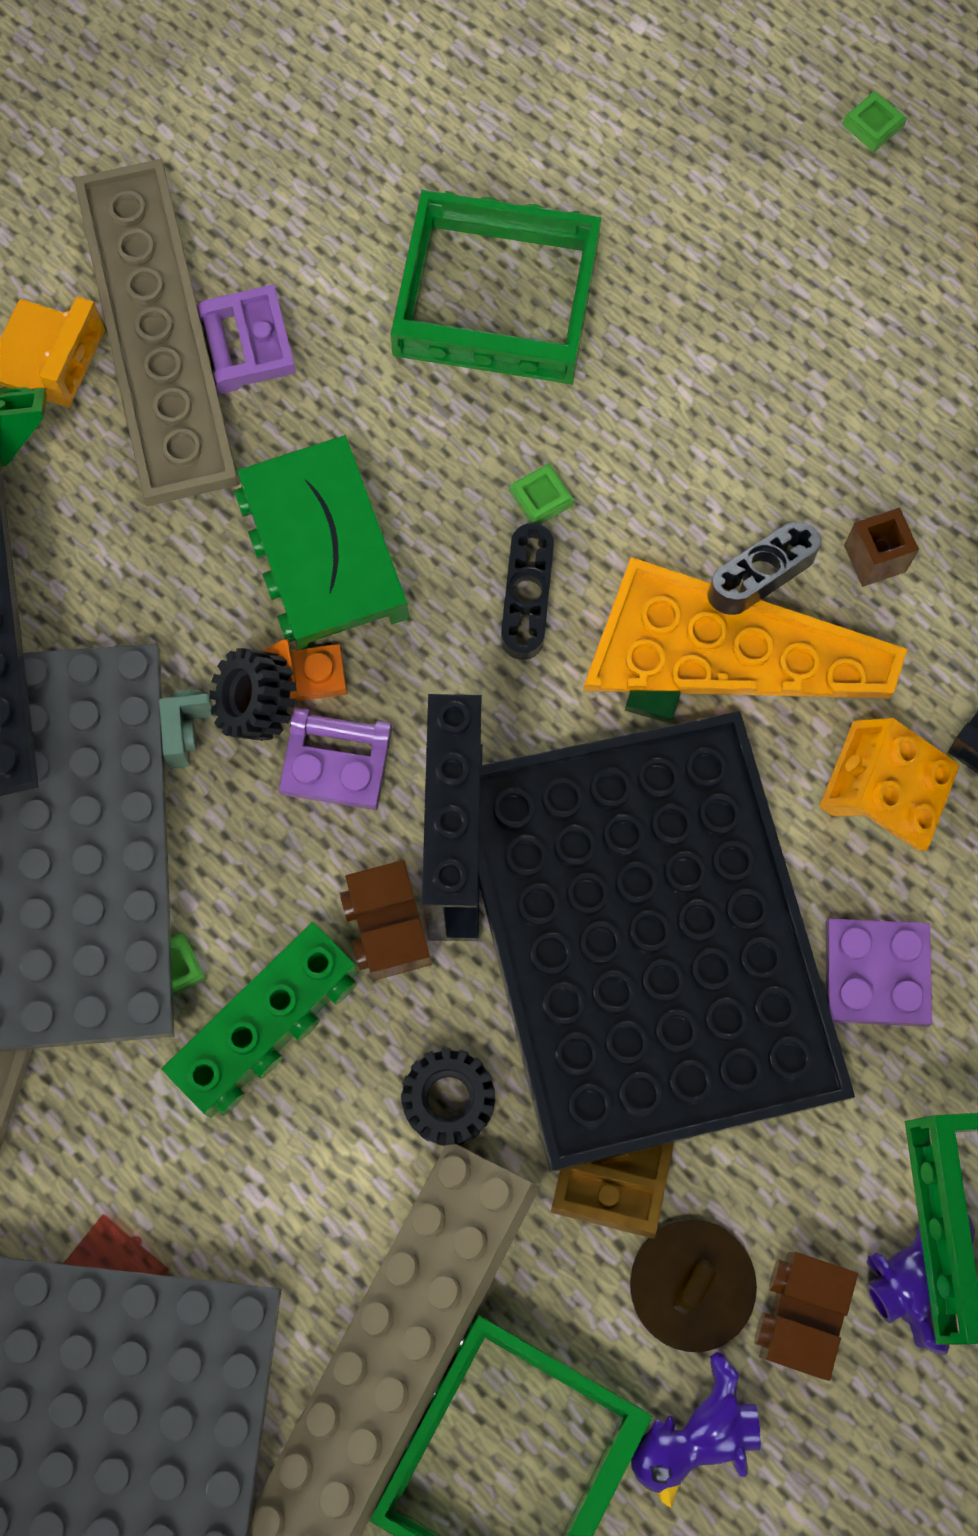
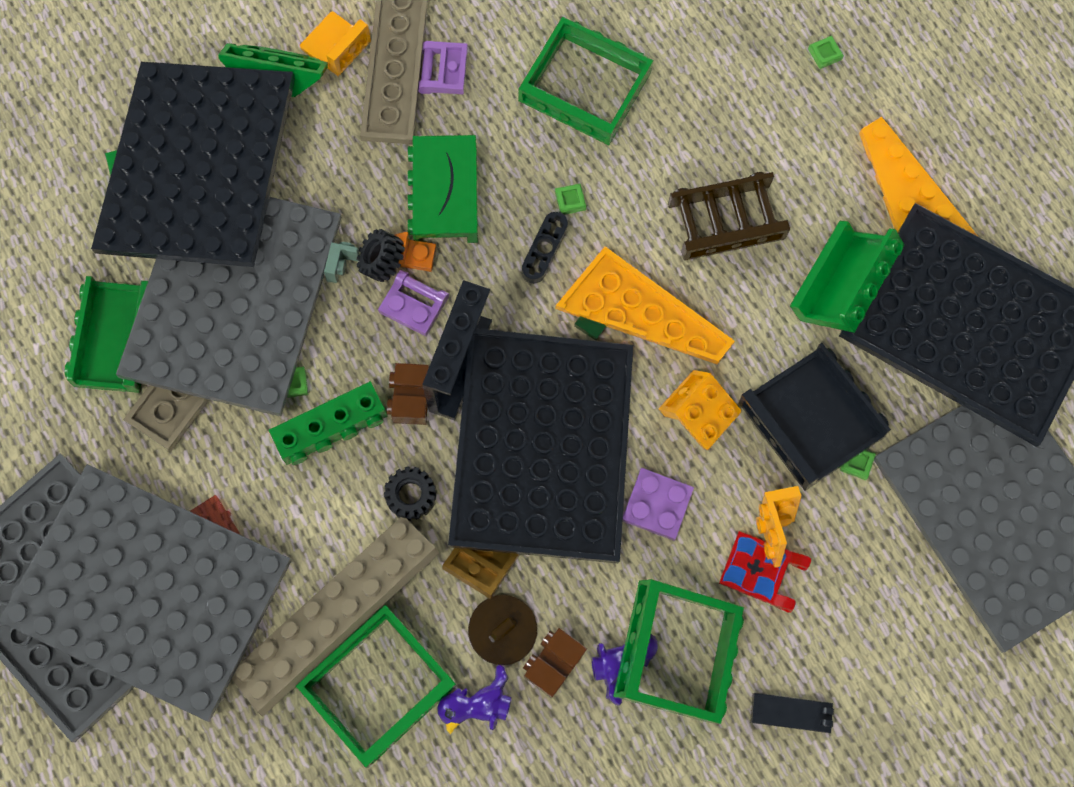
camera: 15 degrees right, 0 degrees up
black beam [707,522,821,615] -> none
reddish brown brick [844,507,919,587] -> none
none -> dark brown fence [668,172,790,261]

